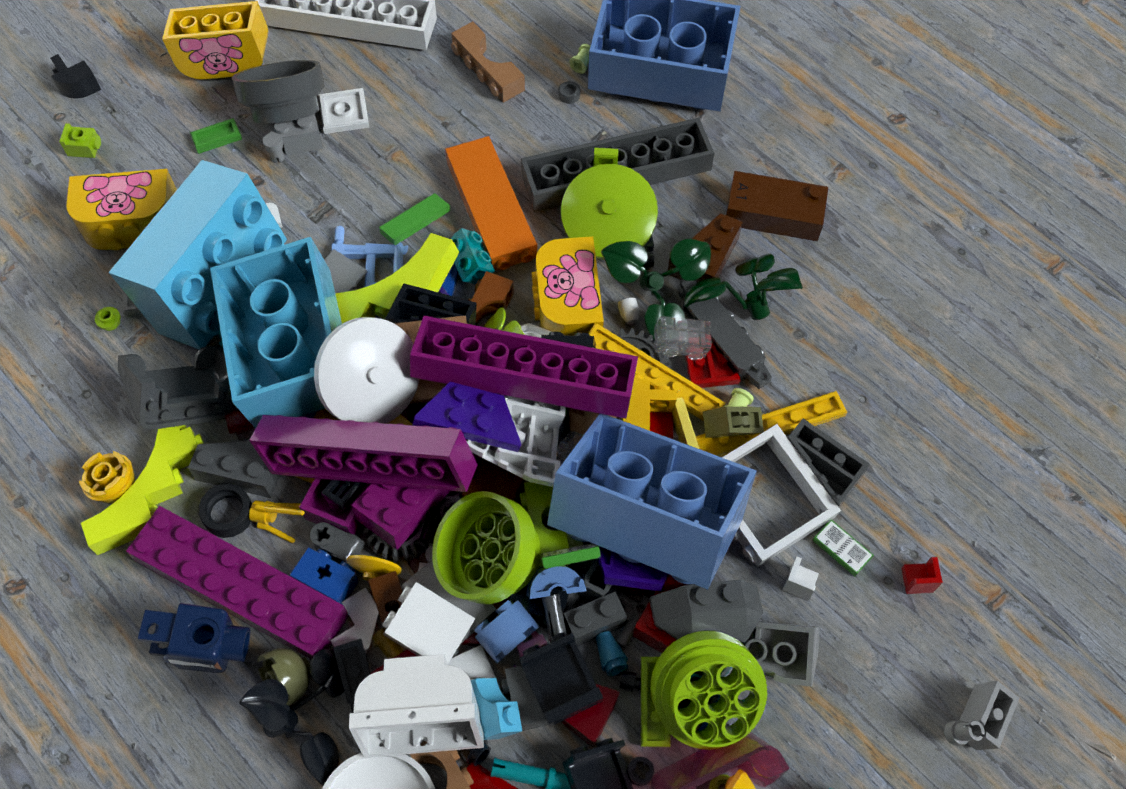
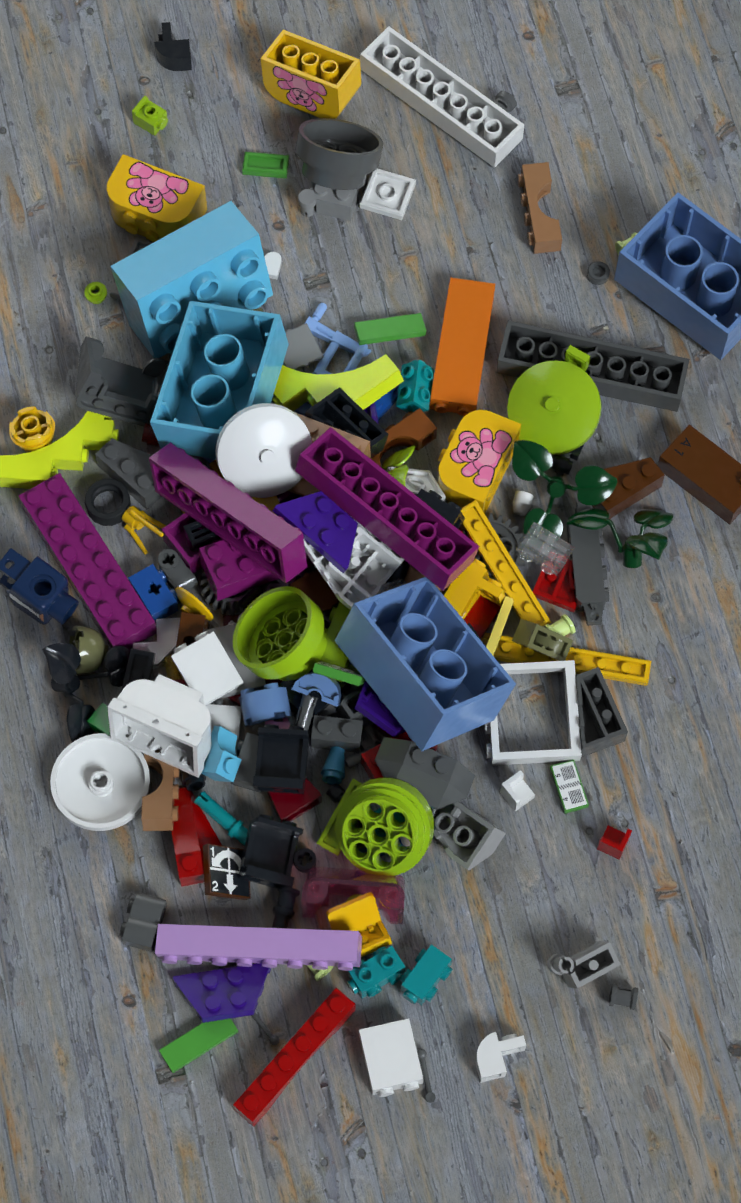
camera: 30 degrees right, 5 degrees up
none -> green panel [87,703,111,736]
none -> dark grey bush [609,983,638,1010]

